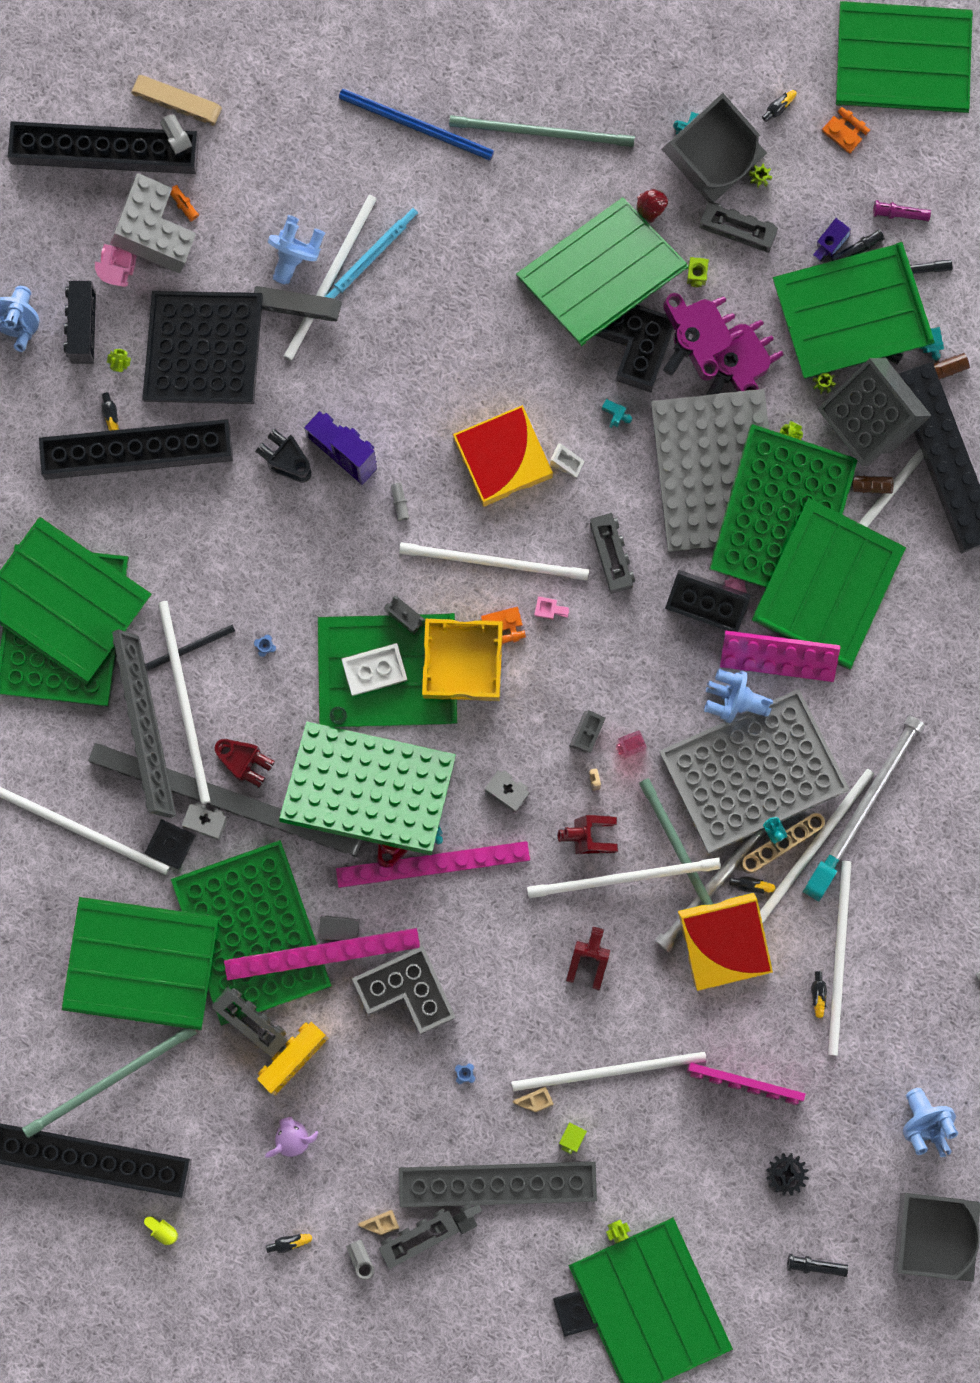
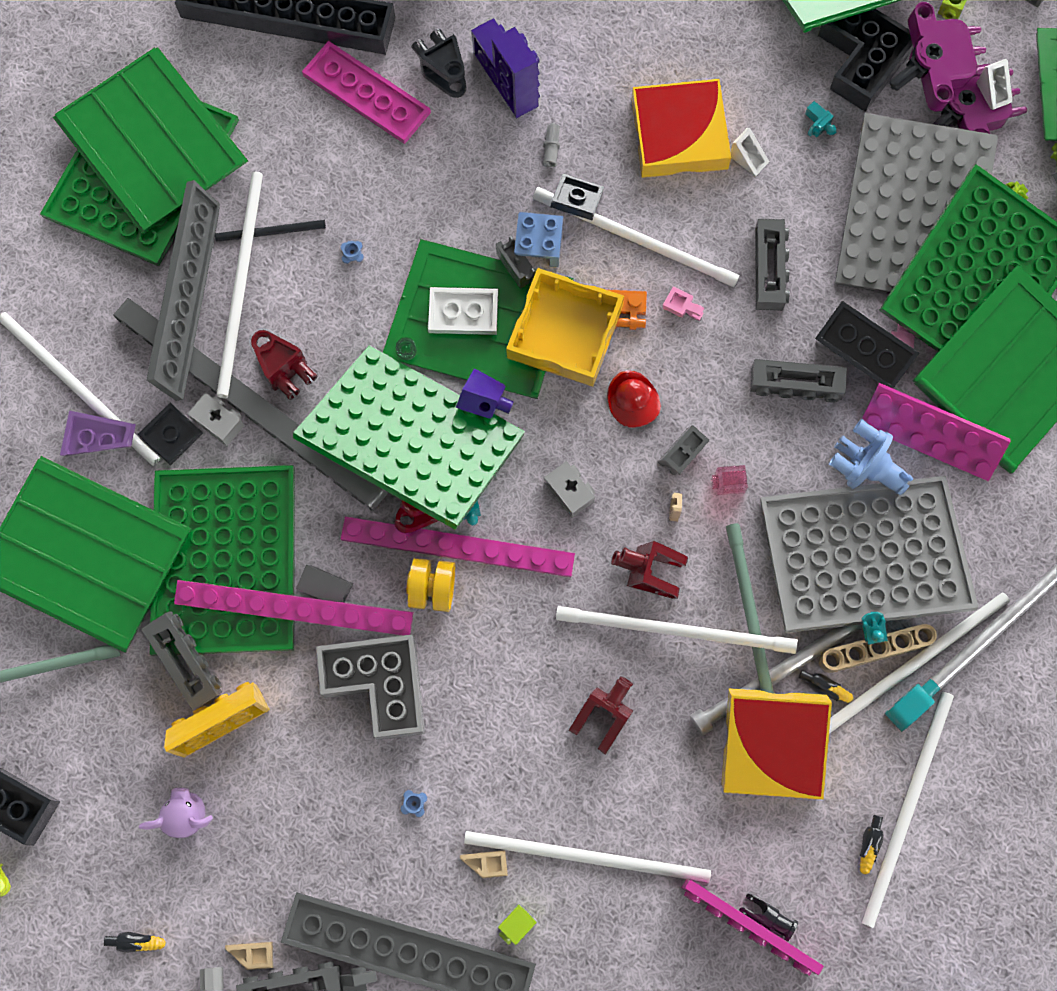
camera: 20 degrees right, 5 degrees down
none -> medium lavender wing [60,410,136,456]
none -> dark pink plate [302,41,431,144]
none -> yellow wheel [406,558,455,612]
none -> dark purple torso [456,369,514,418]
none -> medium blue bracket [514,212,563,267]
none -> tile [550,174,604,221]
none -> red hat [607,371,661,428]
none -> black piece [739,894,798,942]
none -> dark grey brick [750,359,847,403]
none -> white slope [977,59,1013,110]

